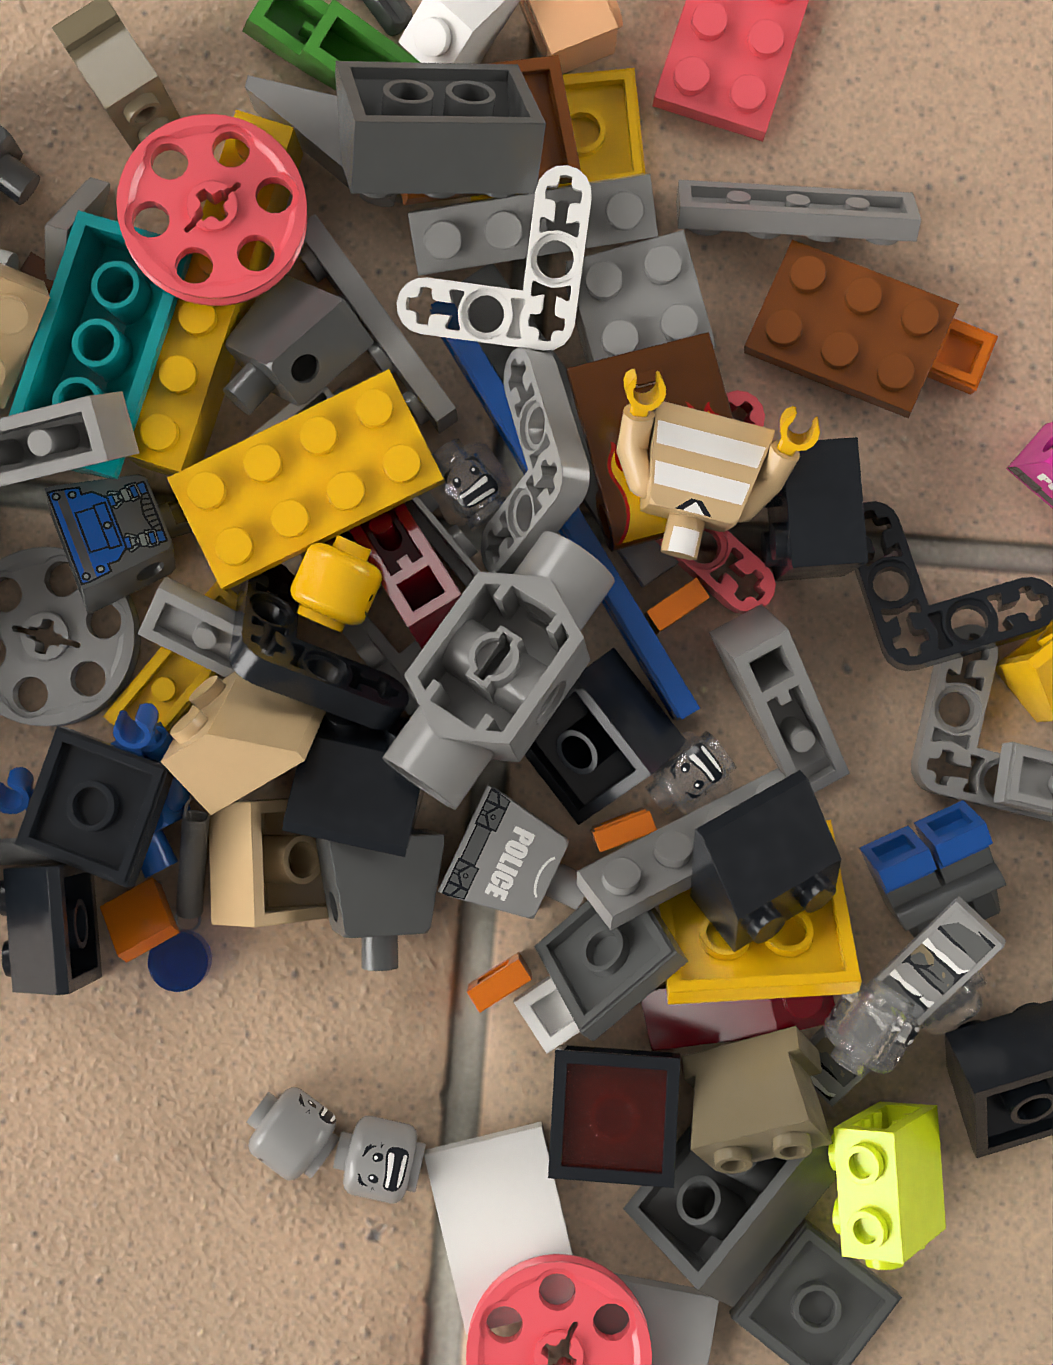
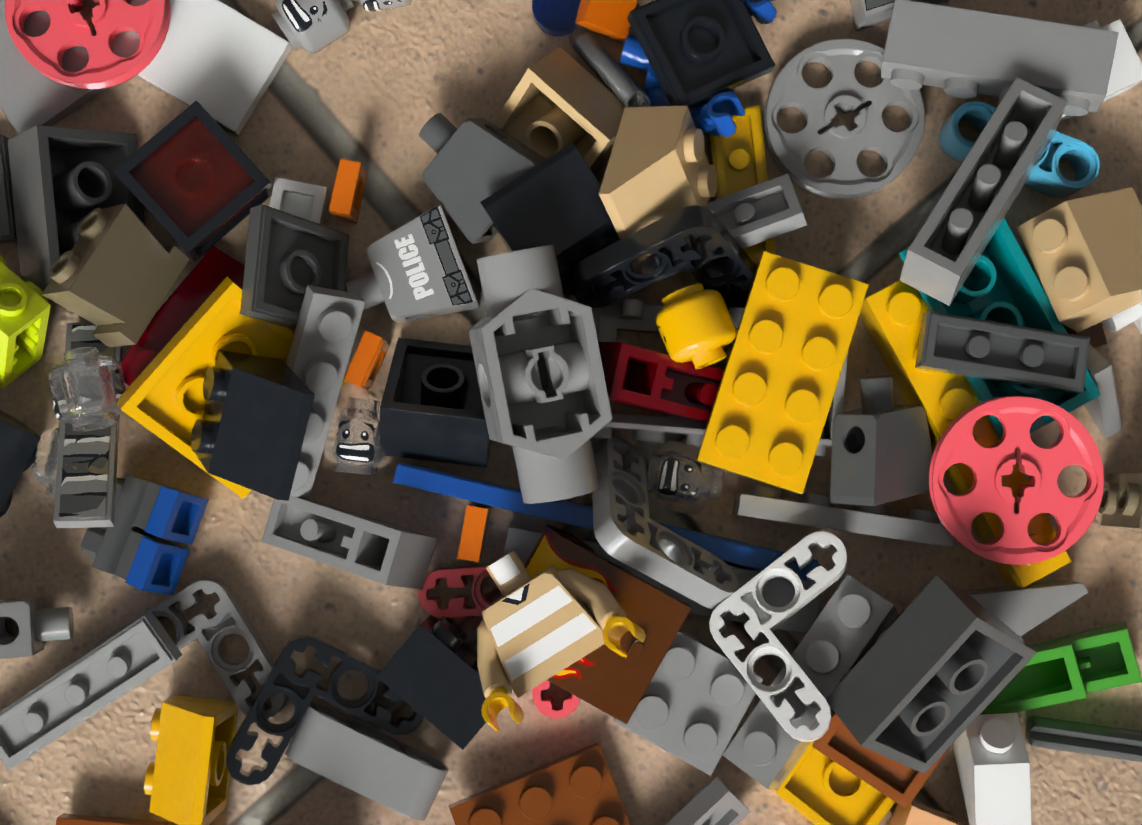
camera: 140 degrees right, 0 degrees up
torso [45,474,193,614] -> none
none -> light grey beam [285,702,449,820]
none -> dark grey tile [915,311,1090,394]

